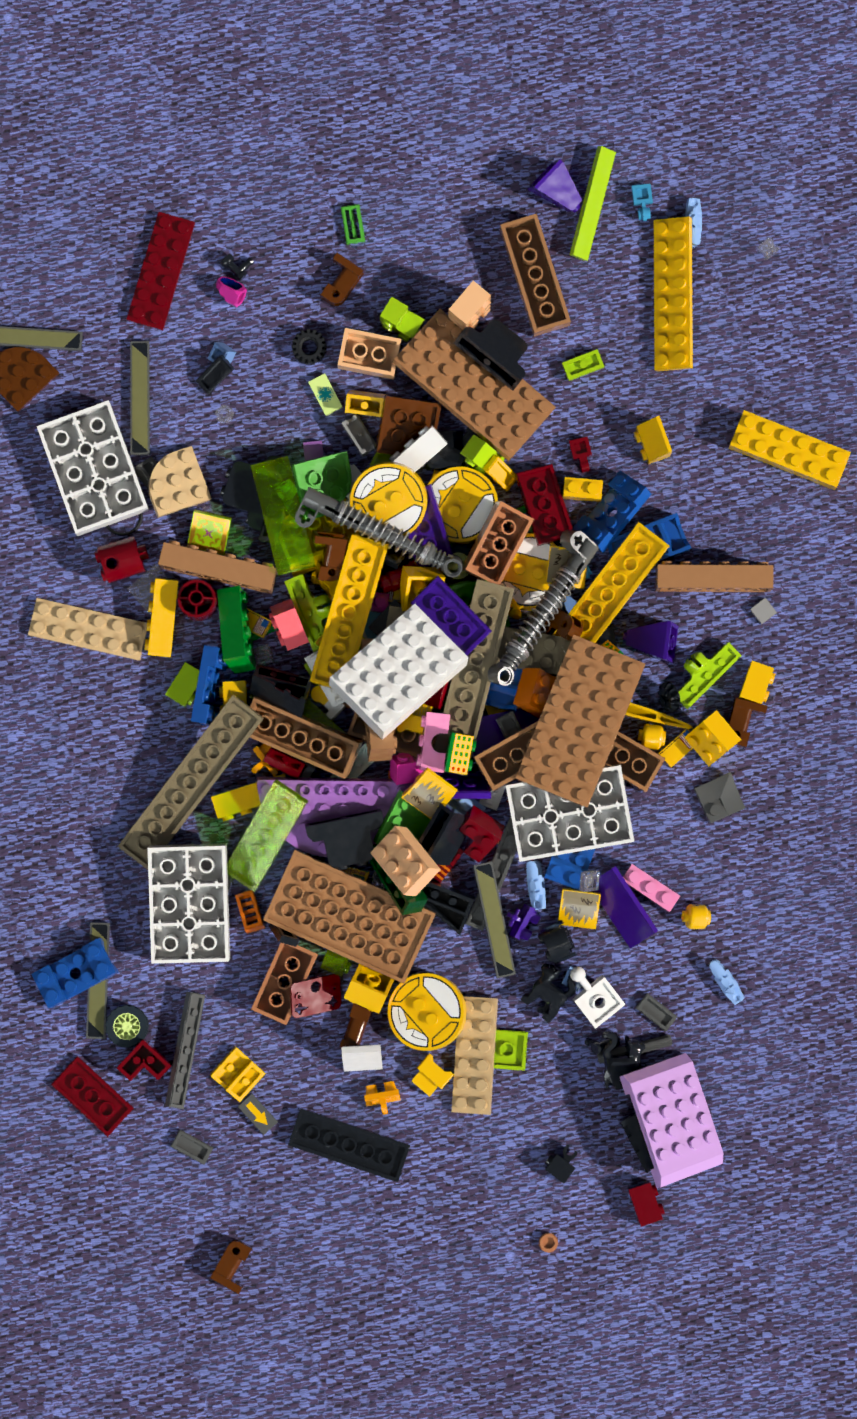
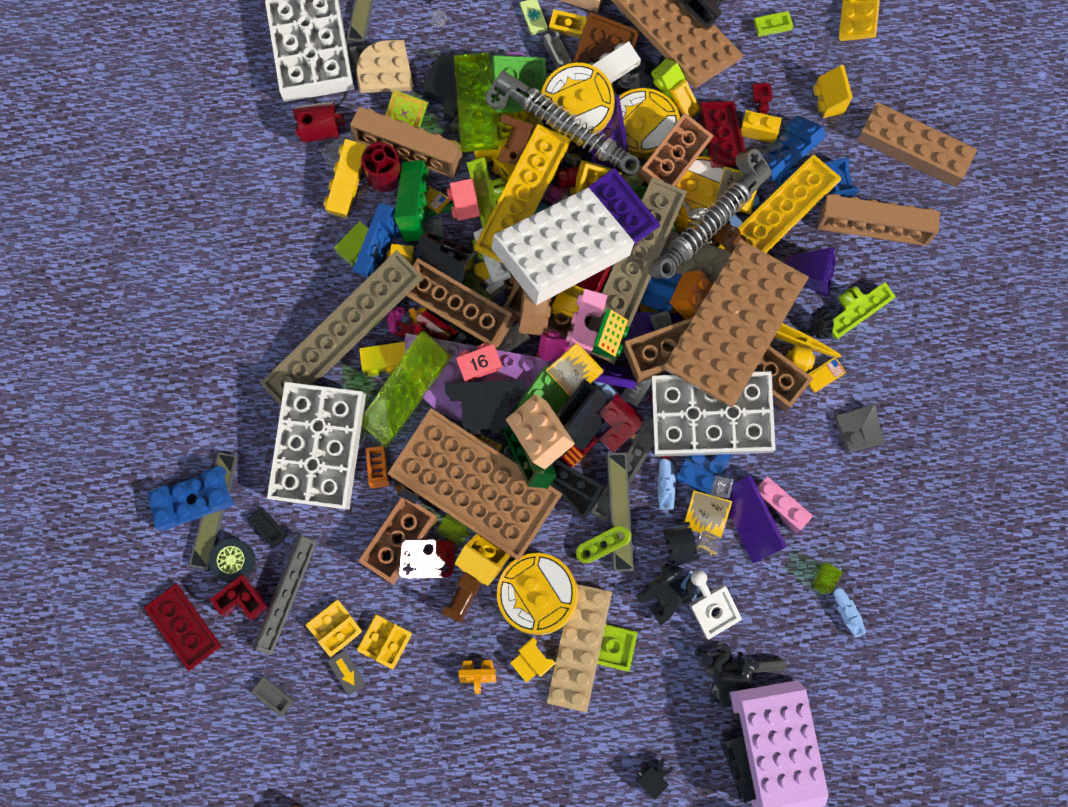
camera: 10 degrees right, 10 degrees down
tan plate [28,598,147,661] -> none
black plate [288,1108,410,1182] -> none
white tile [341,1044,383,1072] -> none
dark purple hips [506,904,541,940] -> none
dark grey tile [635,993,677,1032] -> none
yellow head [681,904,711,929] -> none
yellow brick [684,710,742,766] -> none
yellow brick [728,410,851,490] -> none
reddish brown piece [728,698,768,748] -> none
yellow brick [738,661,775,704] -> none
light grey tile [750,598,777,625] -> none
none -> black tile [247,507,288,549]
none -> yellow slope [356,614,412,670]
none -> dark pink arm [387,306,405,334]
none -> dark red plate [395,321,428,337]
none -> coral brick [456,342,502,382]
none -> lime plate [576,526,631,563]
none -> clear plate [697,530,721,557]
none -> clear neon green brick [810,562,843,595]
none -> medium nougat brick [857,102,977,188]

